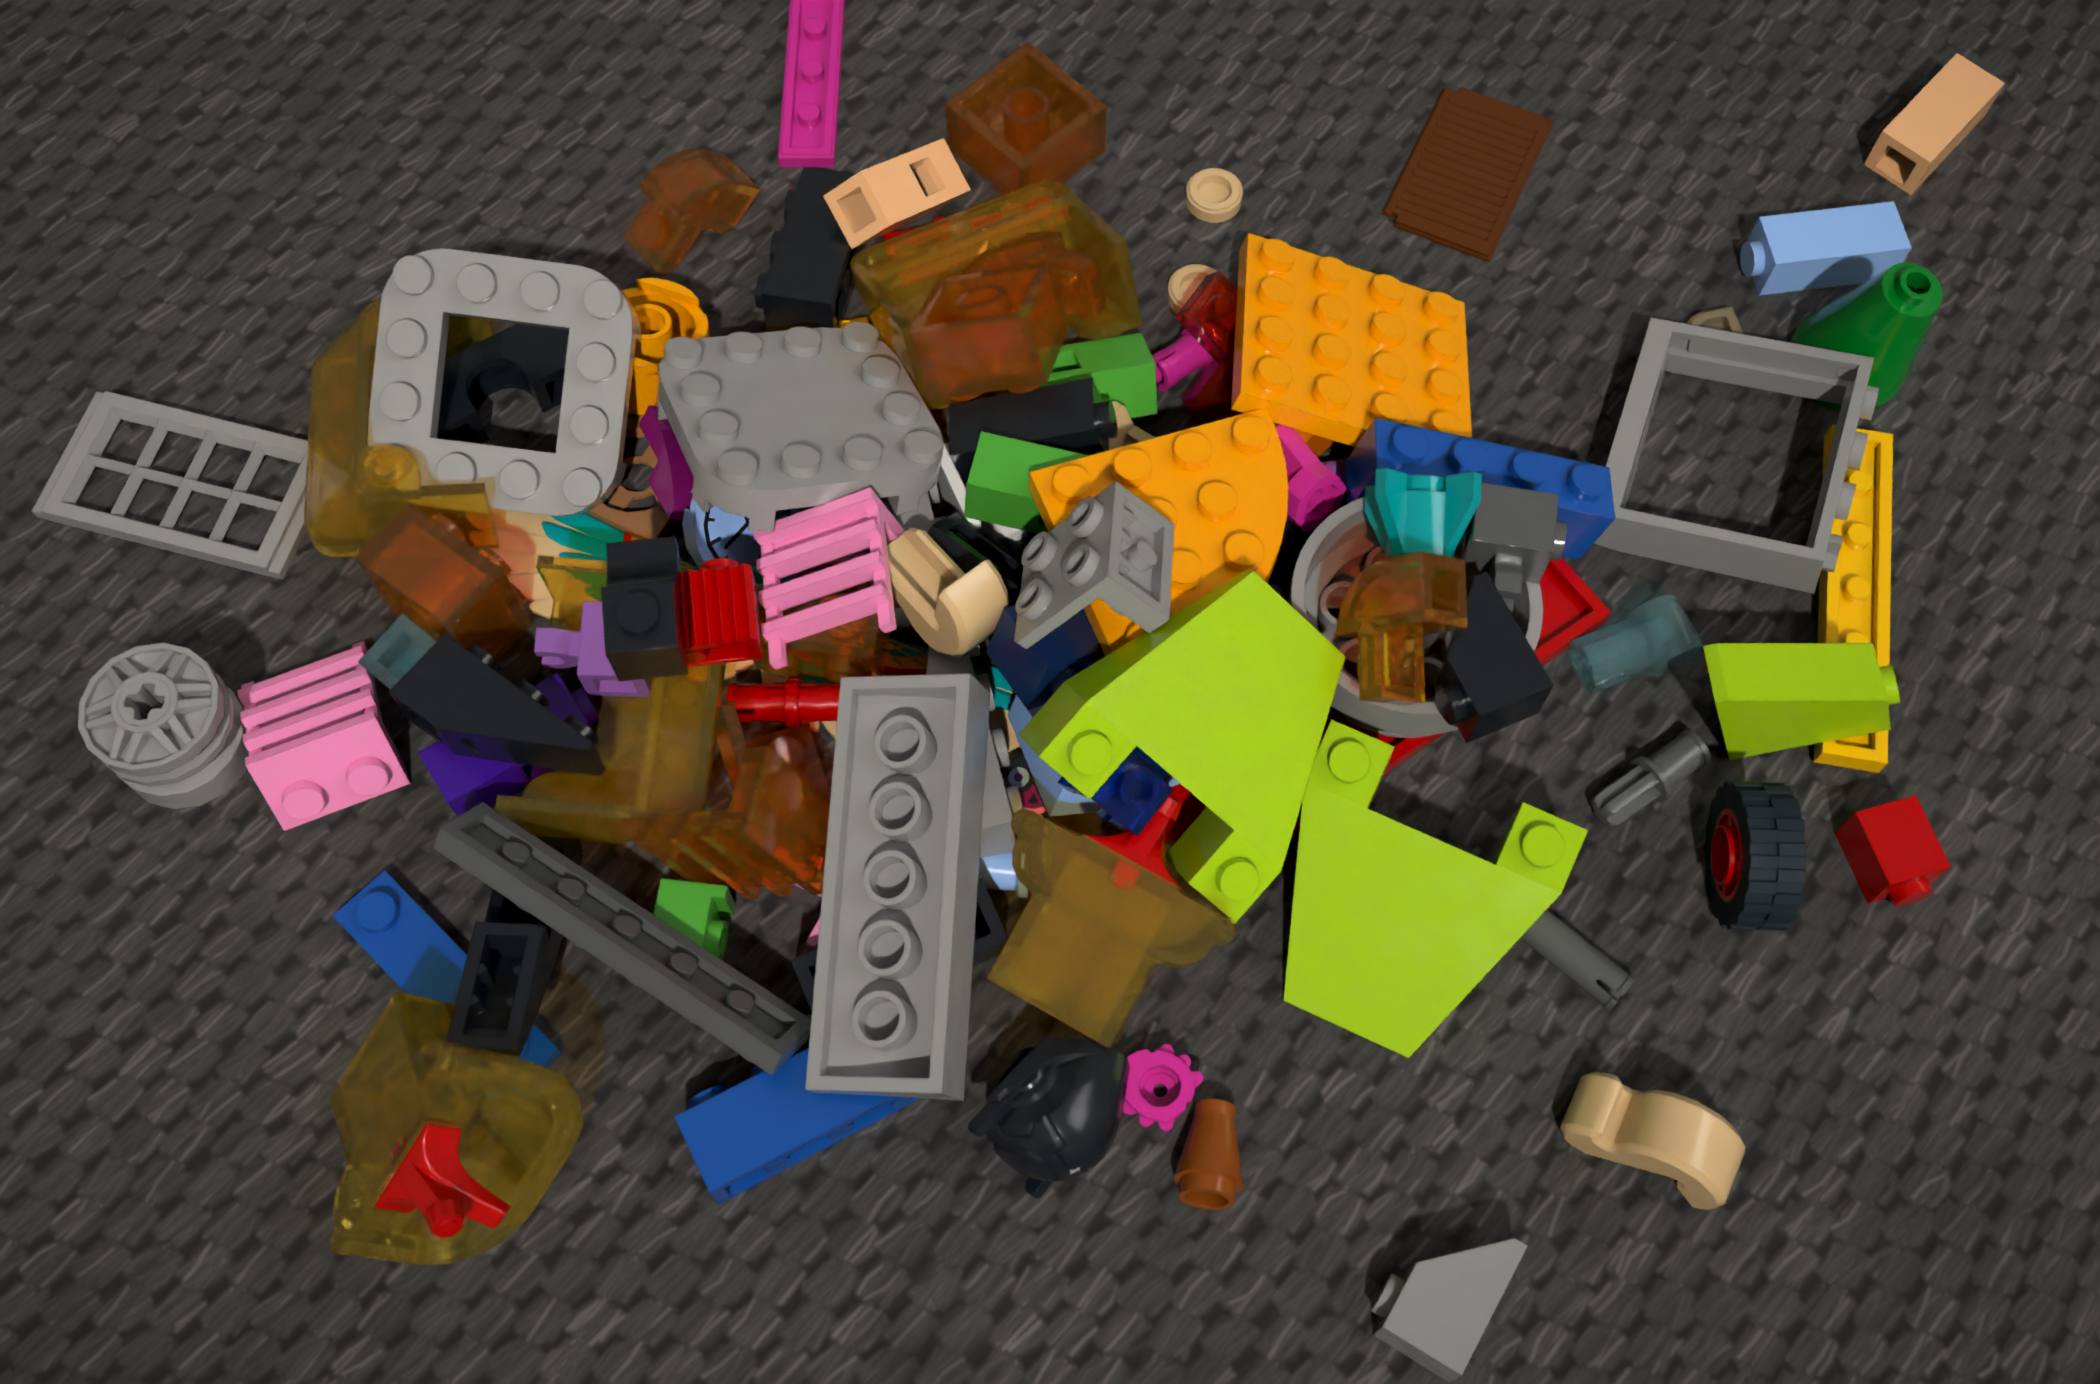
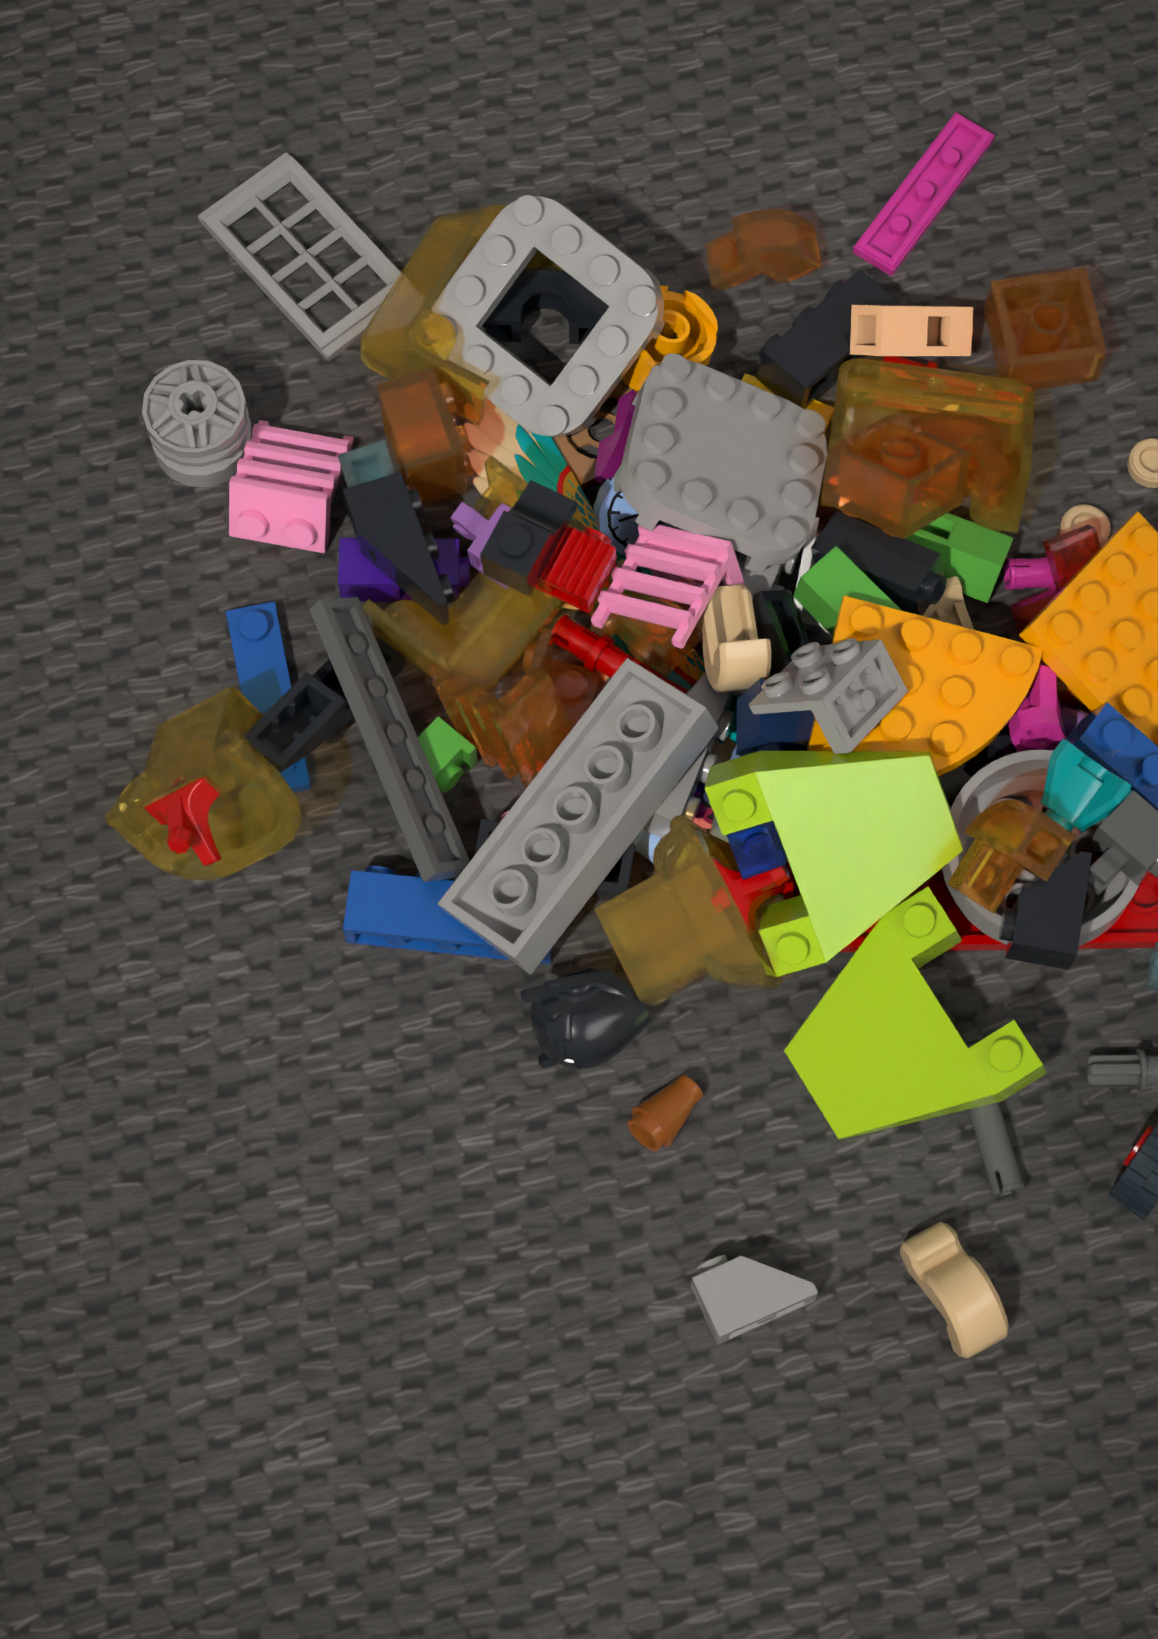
camera: 35 degrees right, 5 degrees up
dark pink animal [1123,1044,1203,1131] -> none

